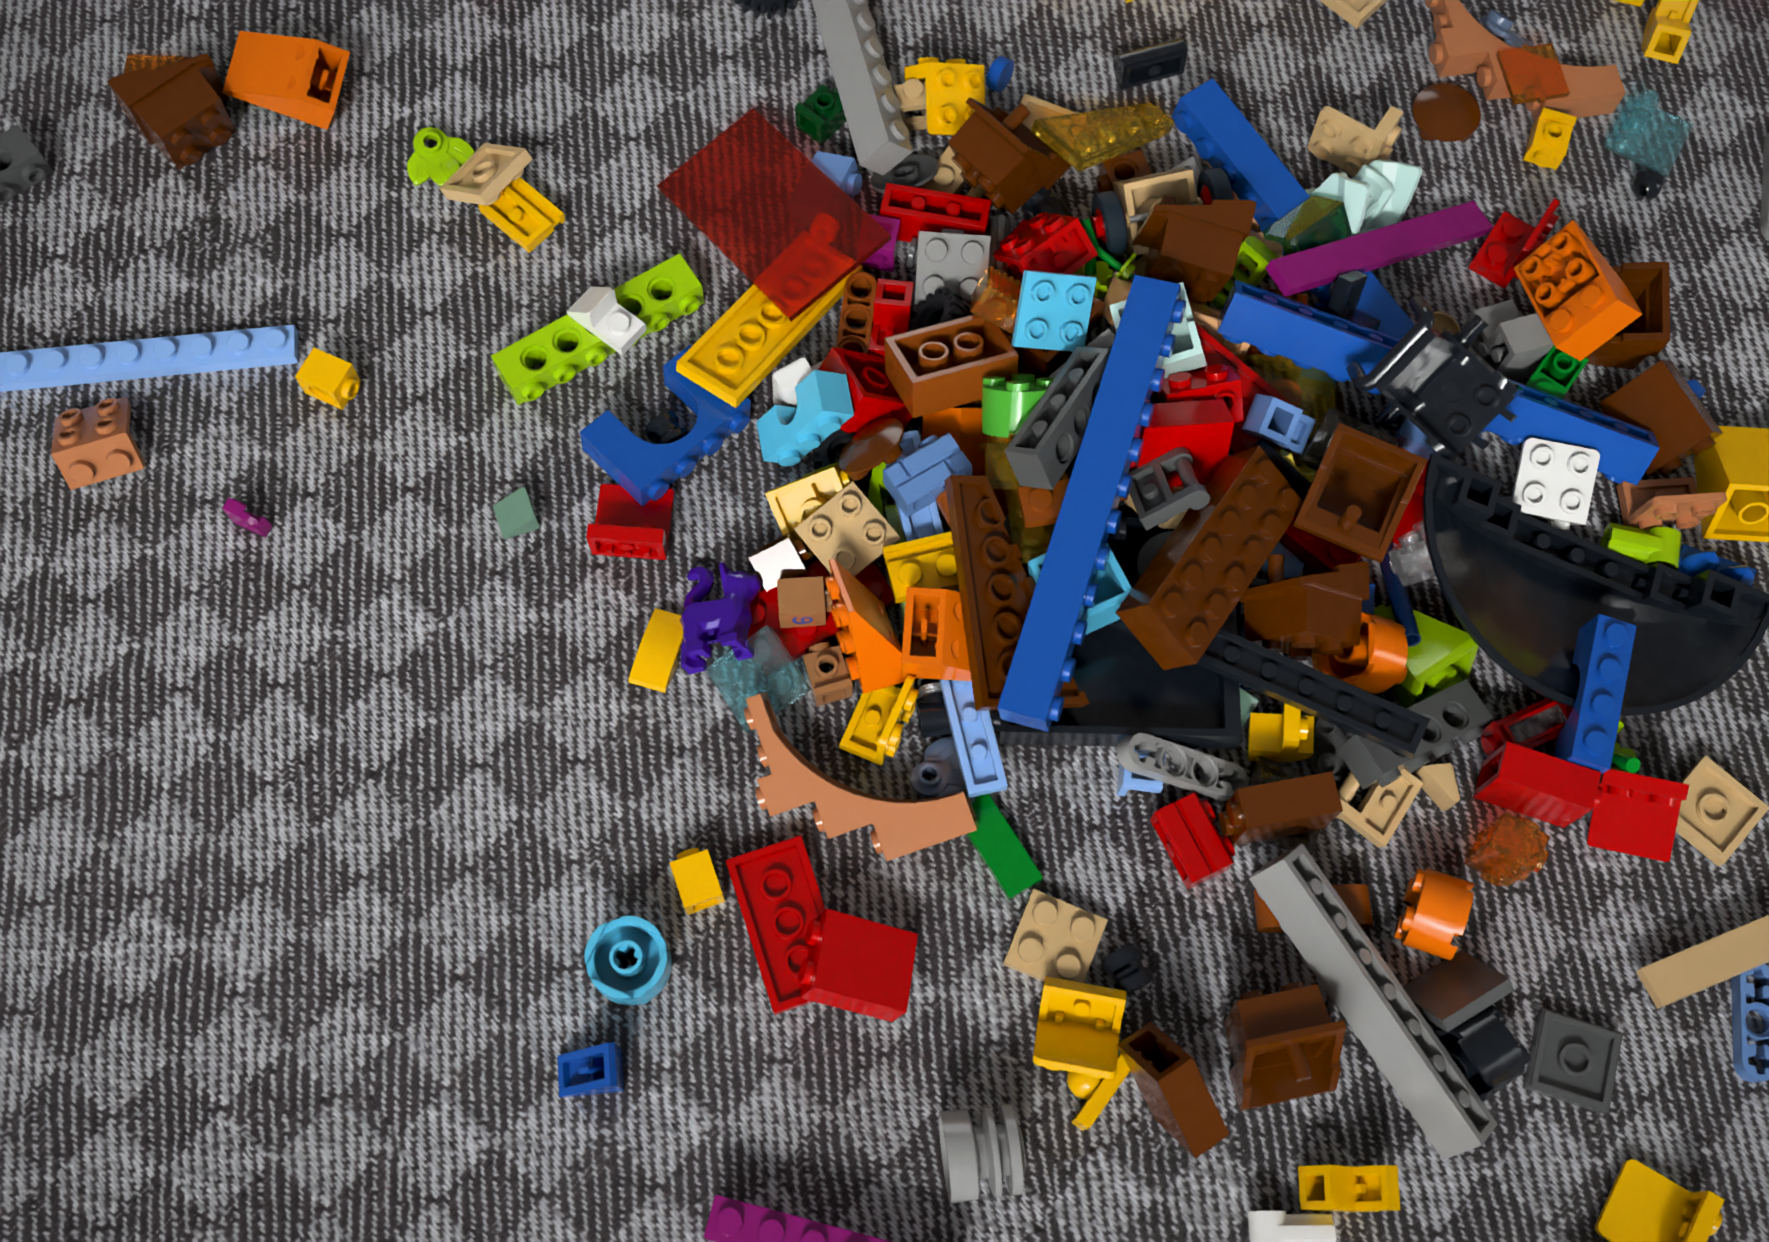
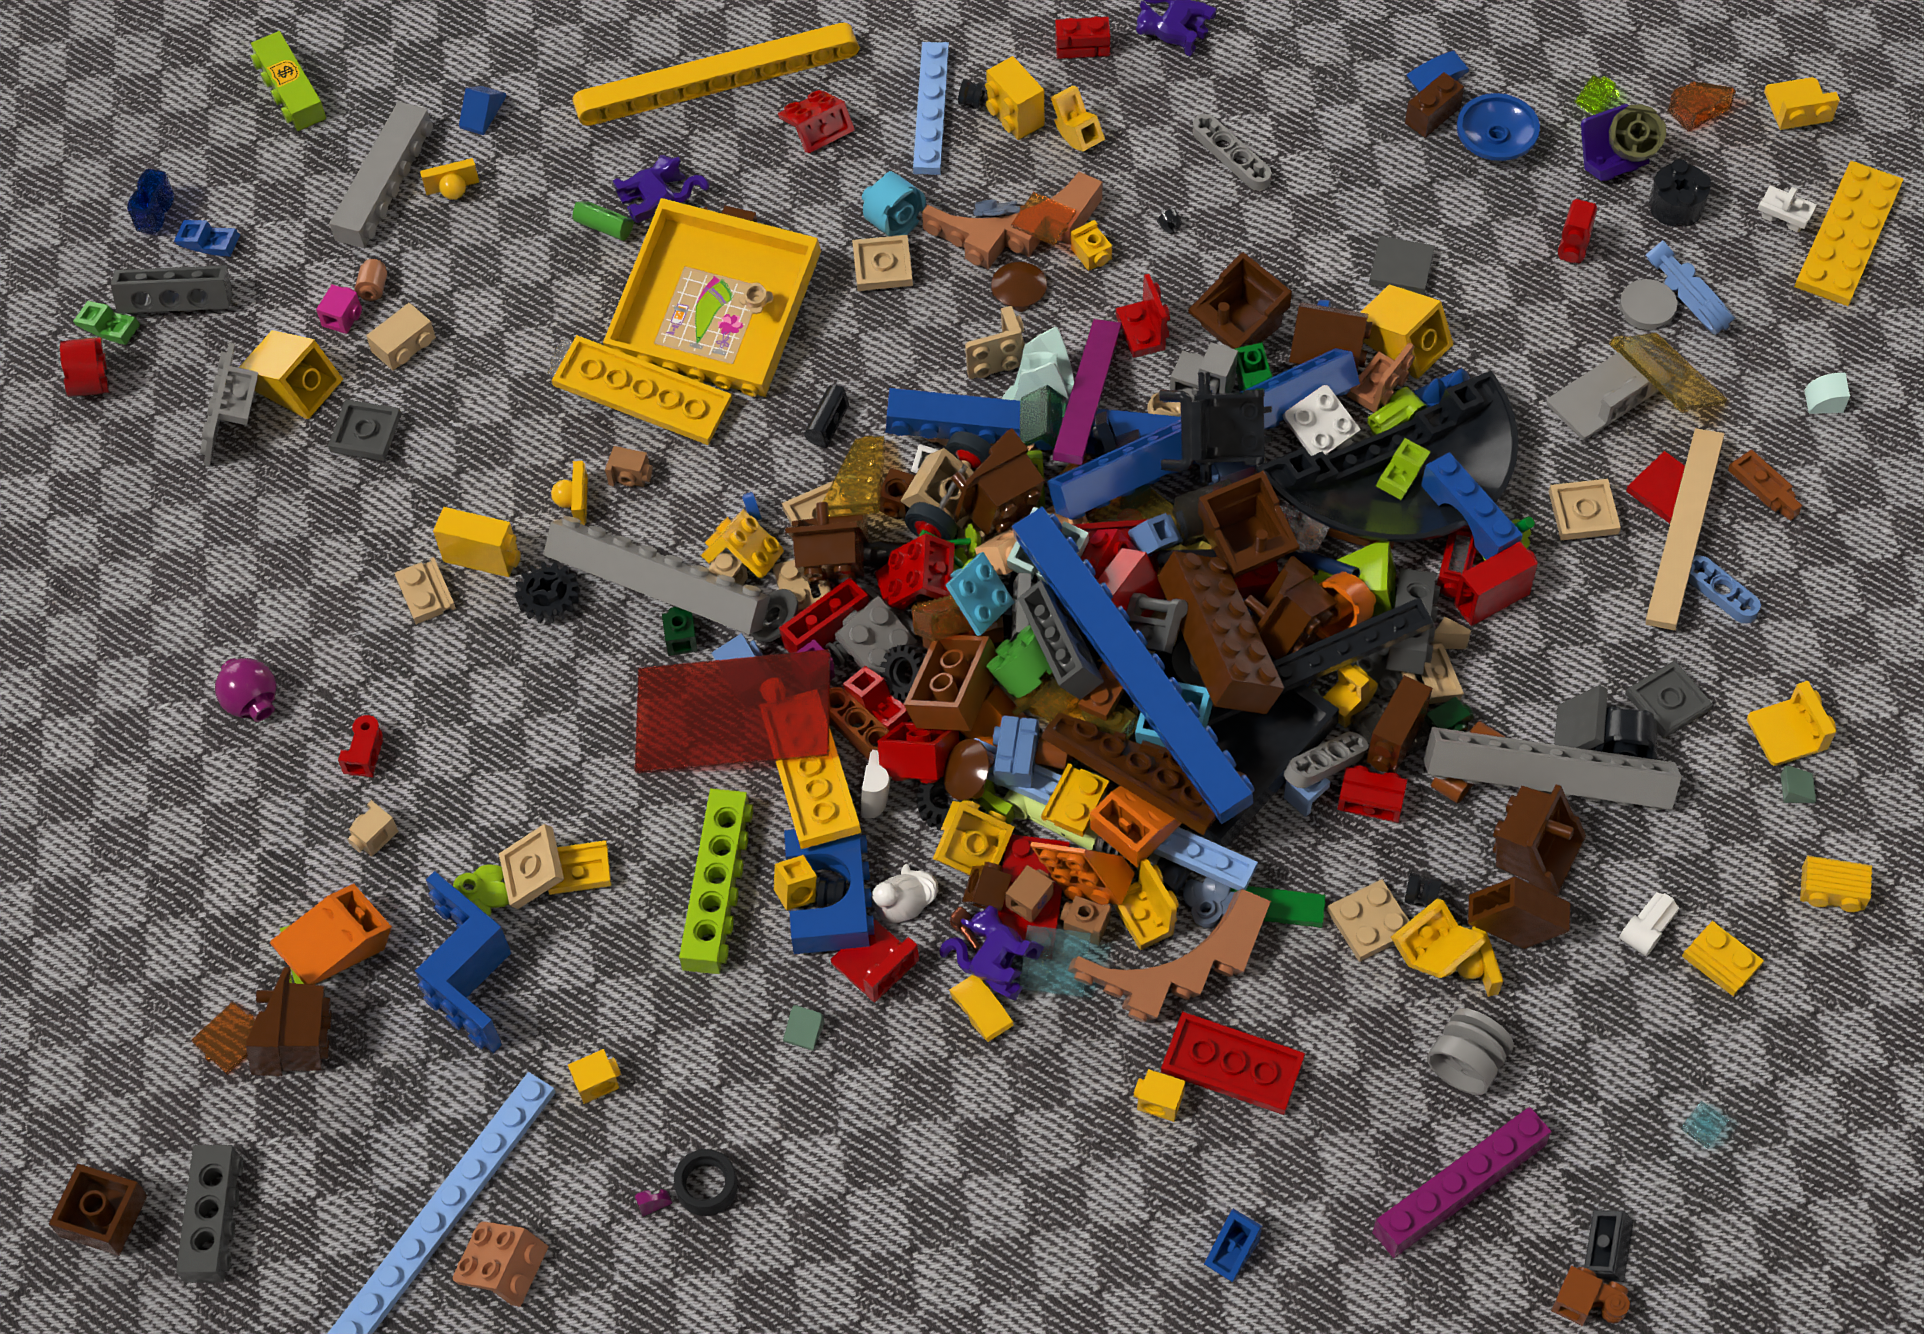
camera: 45 degrees left, 10 degrees down
white slope [567,286,646,356] -> none
medium azure brick [584,915,672,1006] -> none
medium azure arch [756,370,854,467] -> none
tan hinge [794,481,901,577] -> none
red brick [798,909,918,1022] -> none
yellow brick [1298,1165,1401,1212] -> none
orange brick [1393,867,1474,960] -> none
clear orange brick [1464,812,1550,887] -> none
orange slope [1514,220,1642,361] -> none
red bracket [1586,769,1689,862] -> none
clear light blue hinge [1603,90,1693,177] -> none
none -> tan brick [347,800,399,857]
none -> blue bracket [415,871,511,1054]
none -> black tyre [674,1149,738,1216]
none -> yellow brick [774,855,817,911]
none -> white hair [872,864,938,924]
none -> copper hand [950,906,981,951]
none -> lime slope [1376,438,1430,500]
none -> dark green brick [1423,697,1474,736]

